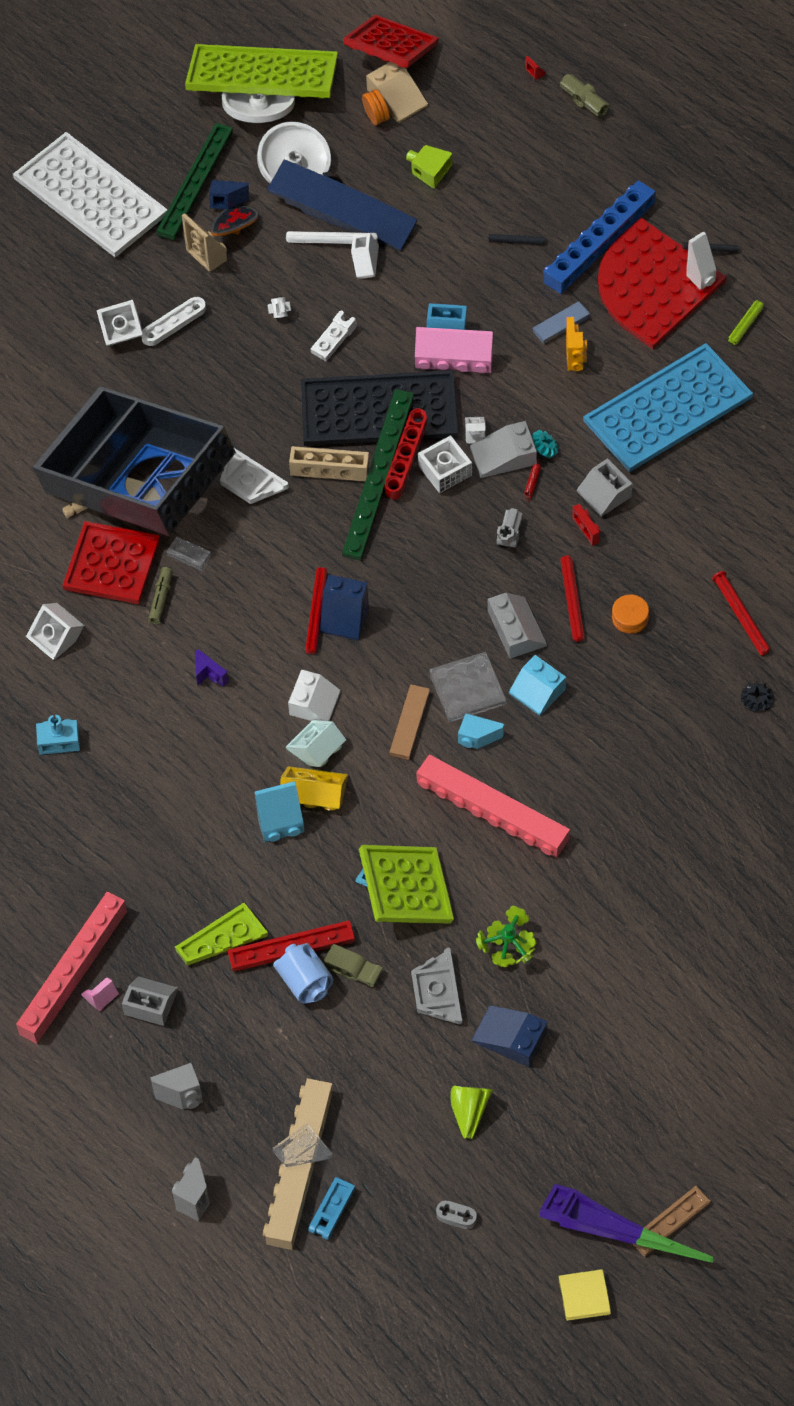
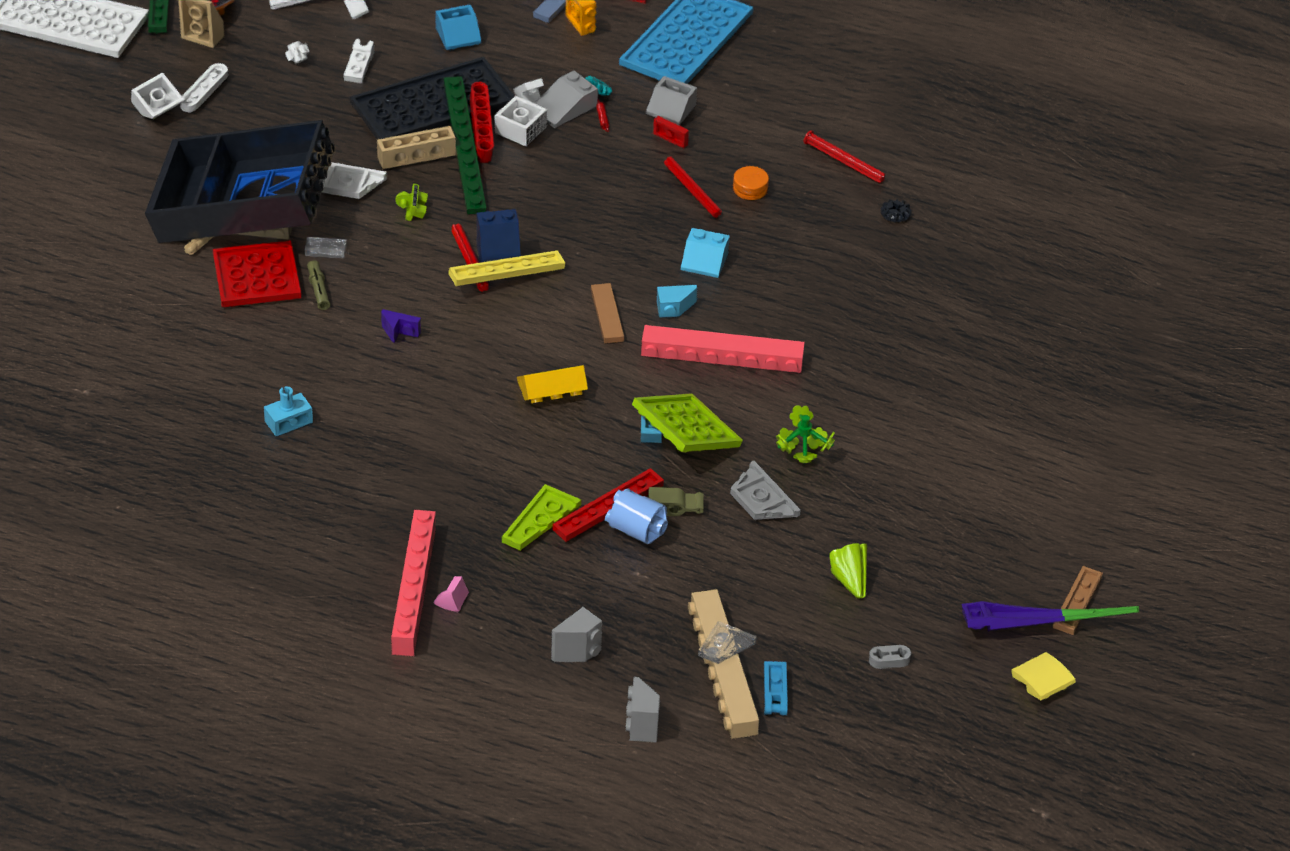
camera: 30 degrees left, 15 degrees down
white slope [26,603,84,660] -> none
light grey slope [122,976,178,1026] -> none
medium azure slope [255,781,304,842] -> none
light aqua slope [286,720,346,767] -> none
white slope [288,670,341,721] -> none
bright pink slope [415,327,493,373] -> none
clear plate [429,652,506,722] -> none
dark blue slope [471,1005,548,1067] -> none
light grey slope [488,593,547,659] -> none
light grey piece [497,508,522,548] -> none
none -> lime hips [396,184,427,221]
none -> light yellow plate [448,250,565,286]

